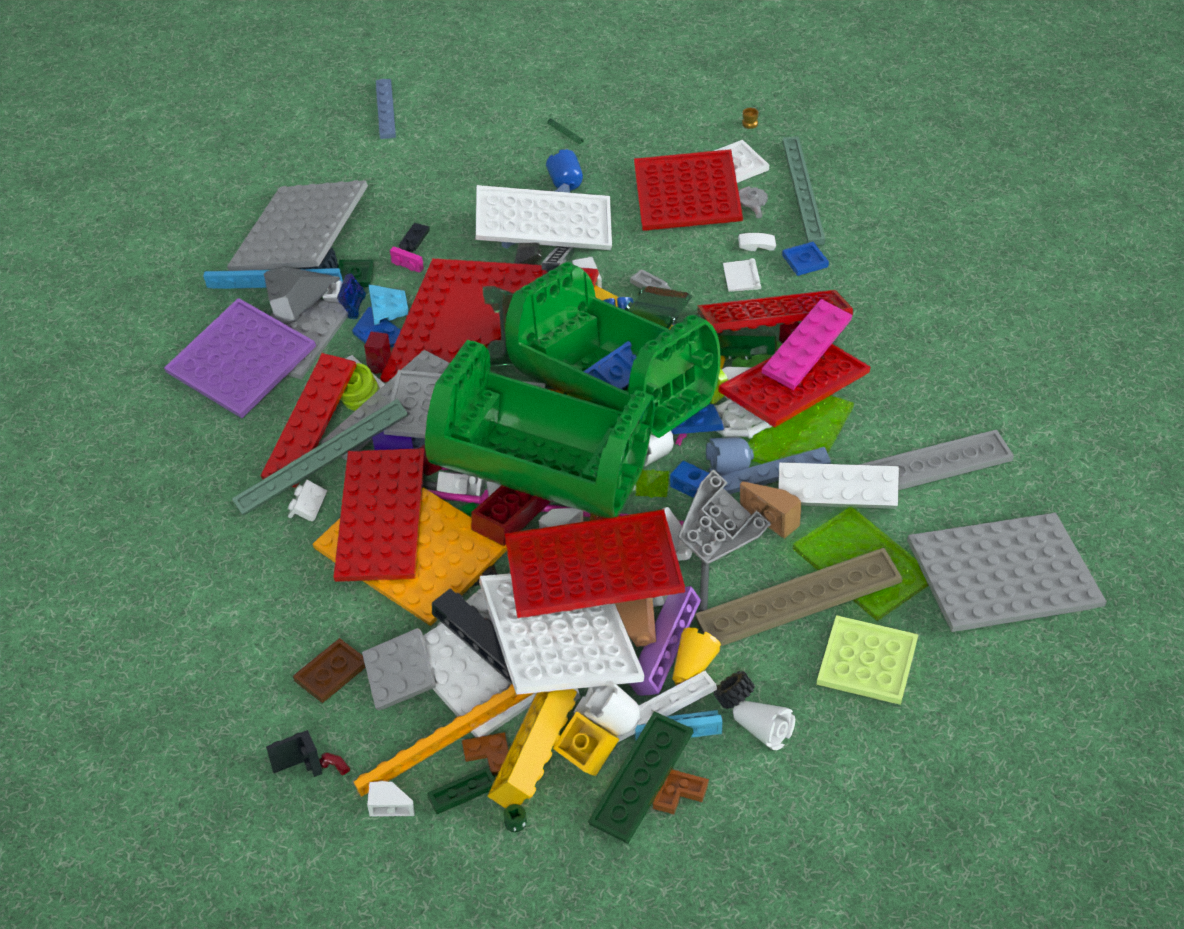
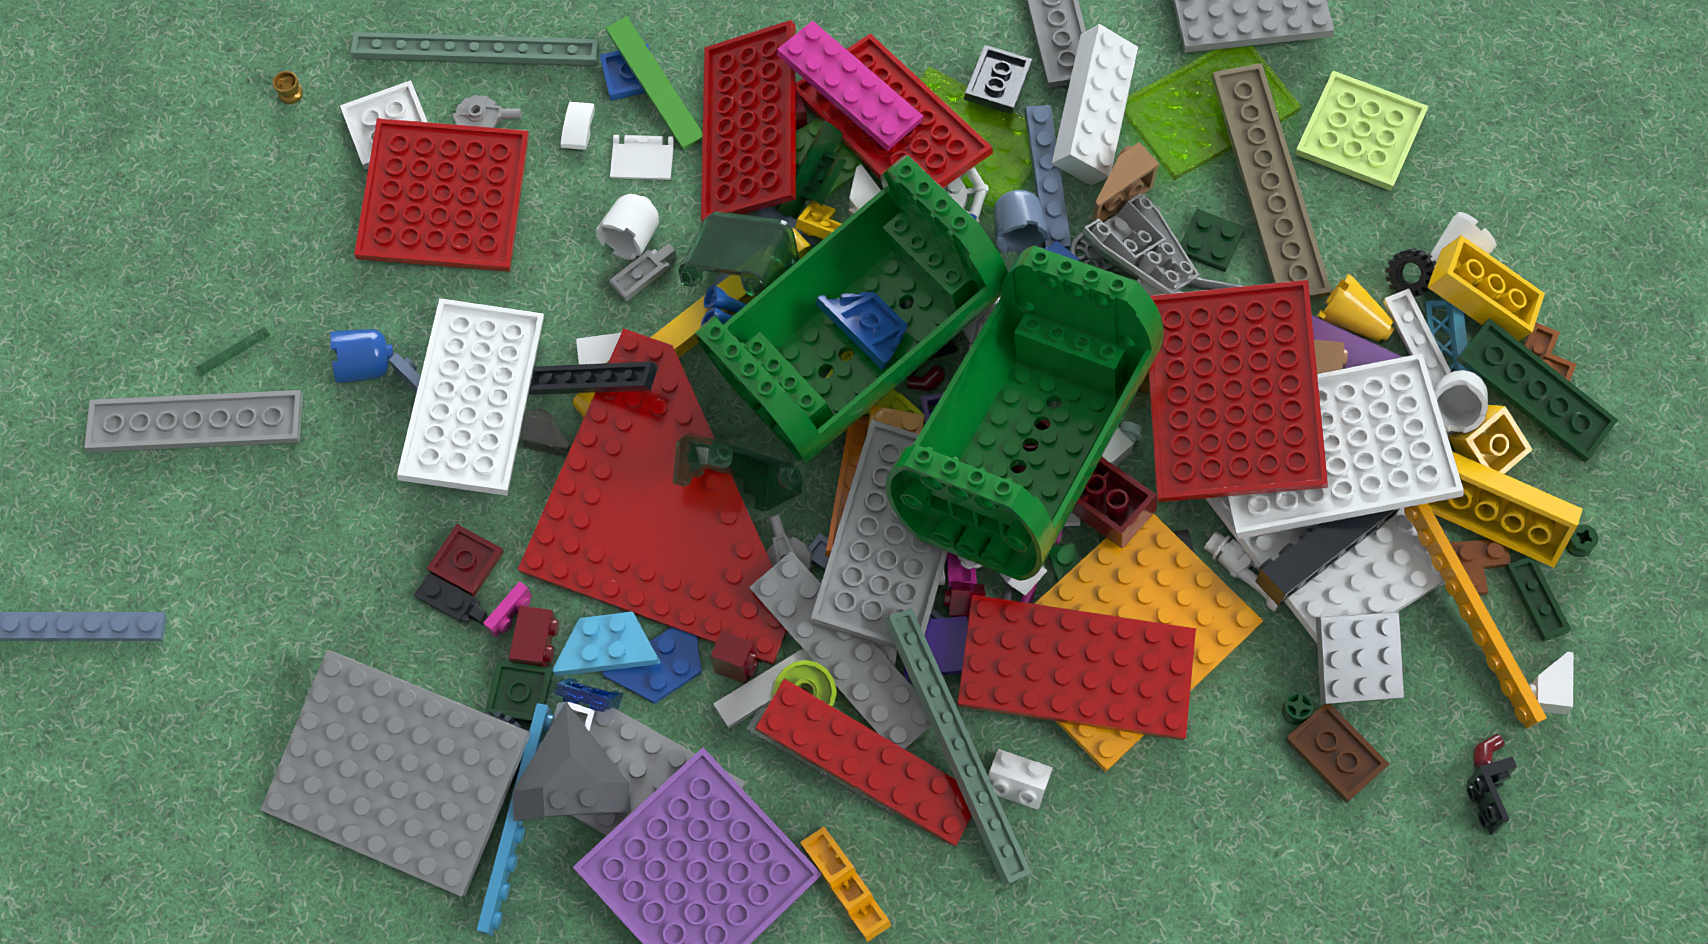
camera: 80 degrees left, 20 degrees up
none -> light grey plate [84,390,303,452]
none -> dark red plate [426,524,504,597]
none -> dark red brick [509,606,559,667]
none -> white cylinder [595,194,659,260]
none -> bright green tile [606,16,703,150]
none -> light orange slope [800,827,892,942]
none -> plate [964,45,1032,115]
none -> dark green plate [1180,209,1245,272]
none -> dark green wheel [1282,692,1314,725]
none -> yellow brick [1428,235,1545,341]

